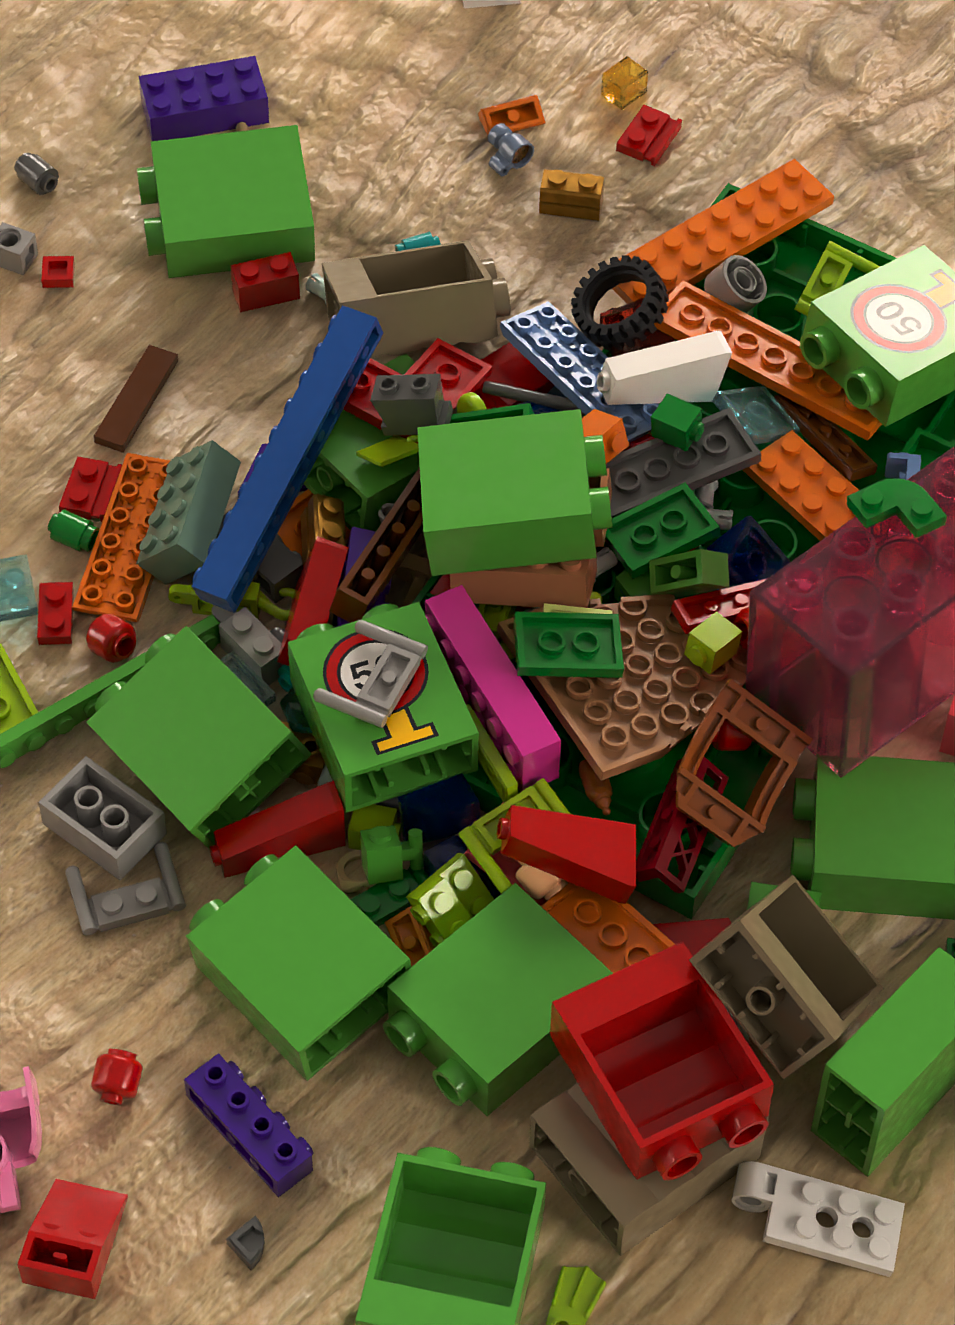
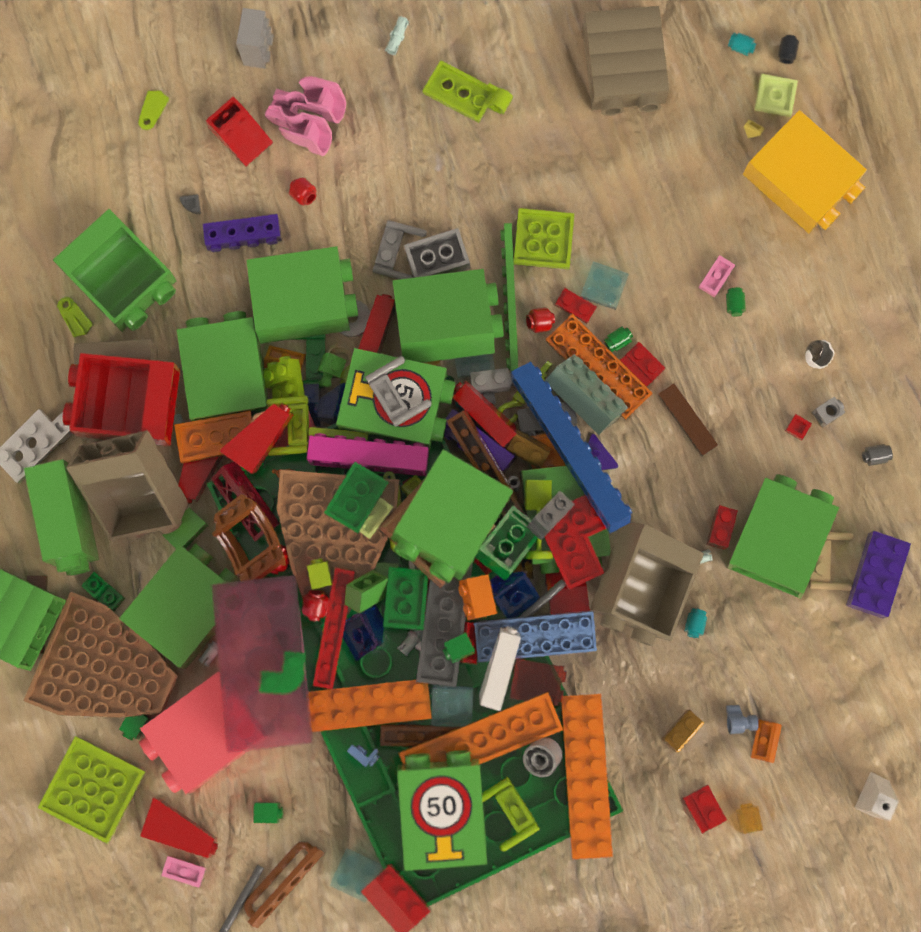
camera: 125 degrees right, 25 degrees up
black tyre [571,255,669,350] -> none

